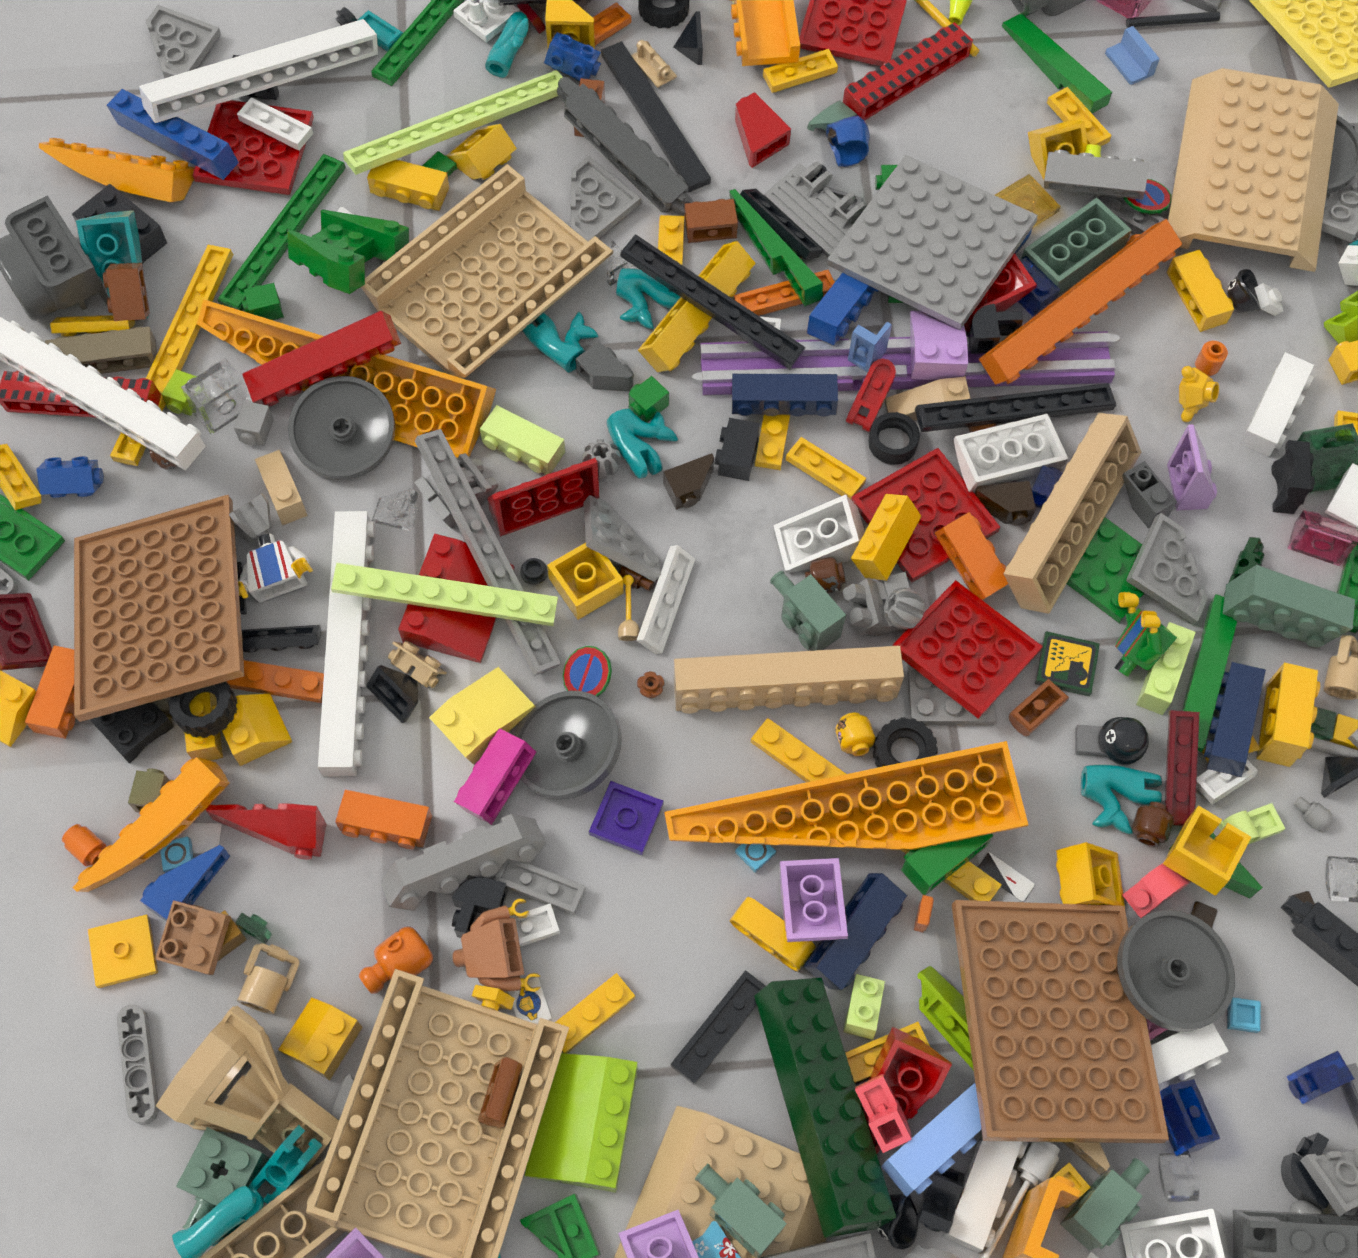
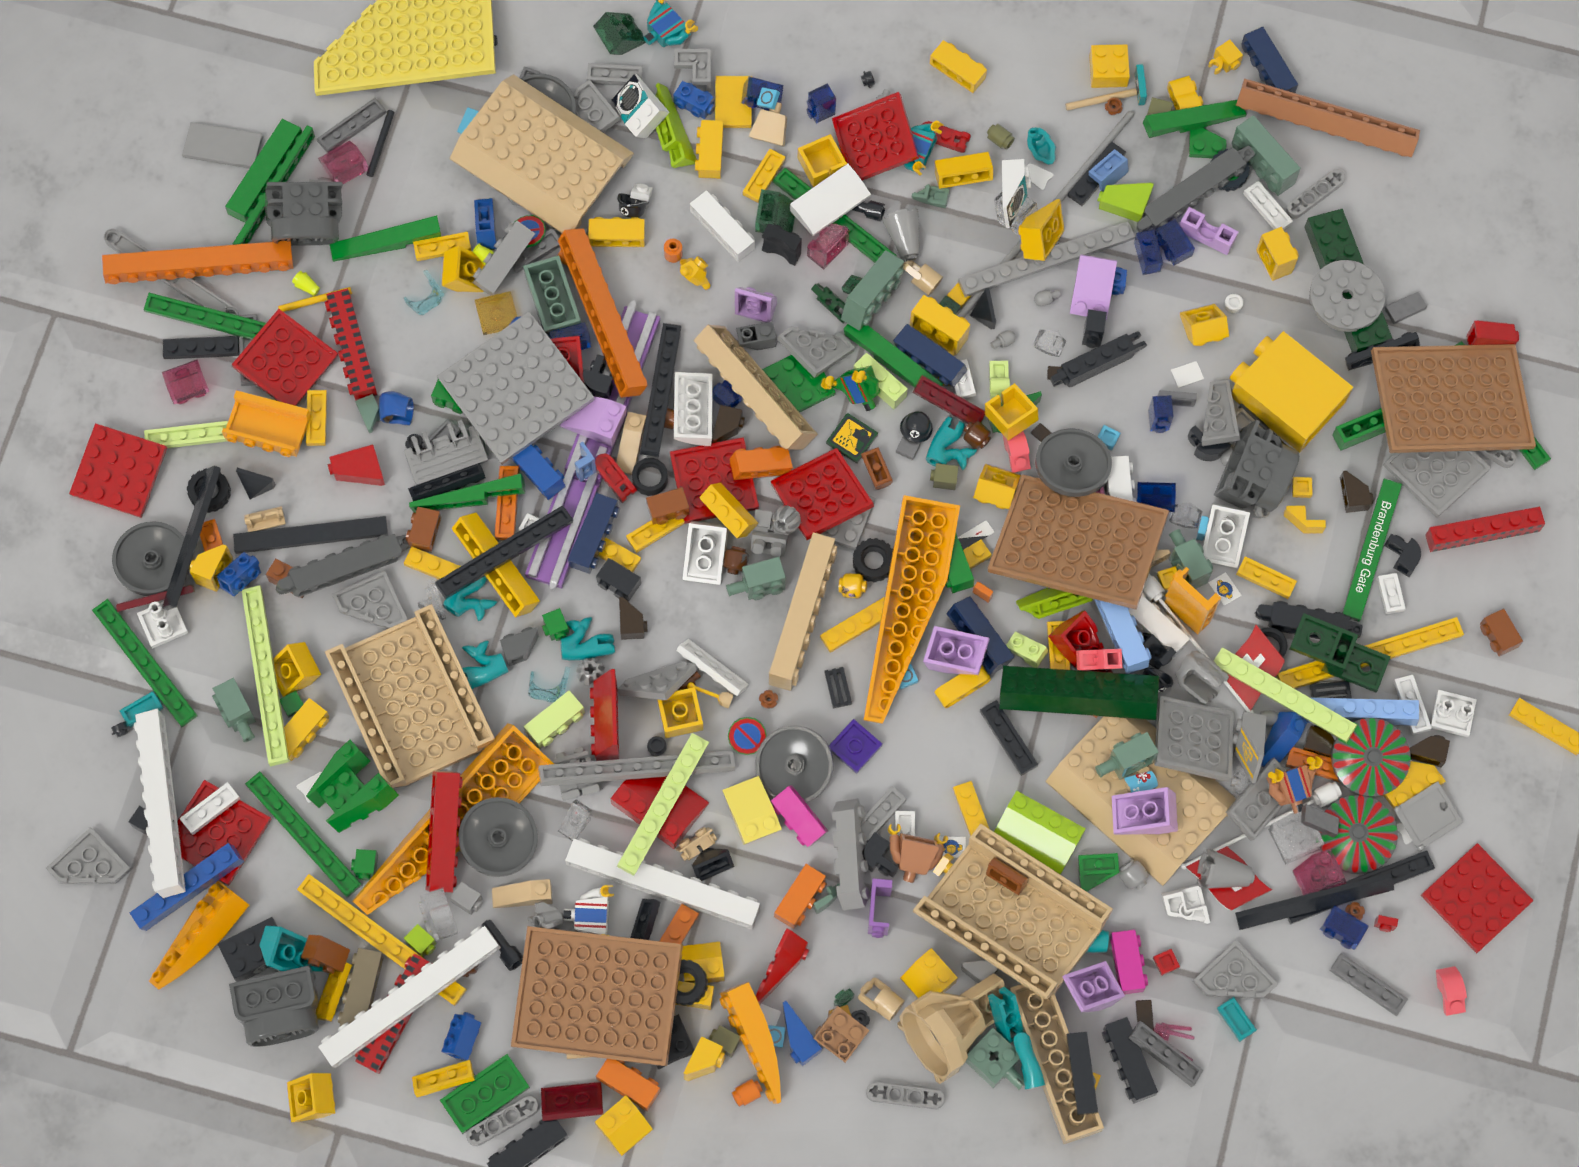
camera: 70 degrees left, 5 degrees up
yellow plate [88,914,158,988] -> none
orange piece [358,926,433,994] -> none
teal piece [485,12,529,78] -> none
medium blue panel [1105,26,1160,85] -> none
none -> sand green brick [212,677,256,742]
none -> clear light blue helmet [403,269,444,315]
none -> blue slope [474,198,496,250]
none -> black piece [481,920,523,971]
none -> clear light blue helmet [528,667,570,702]
none -> dark orange brick [646,487,690,525]
none -> yellow slope [684,1036,725,1081]
none -> sand green slope [813,883,840,914]
none -> black tile [824,667,852,709]
none -> black plate [851,1010,870,1027]
none -> medium lavender panel [868,878,893,938]
none -> olive brick [930,463,959,490]
none -> medium azure tile [1196,516,1209,541]

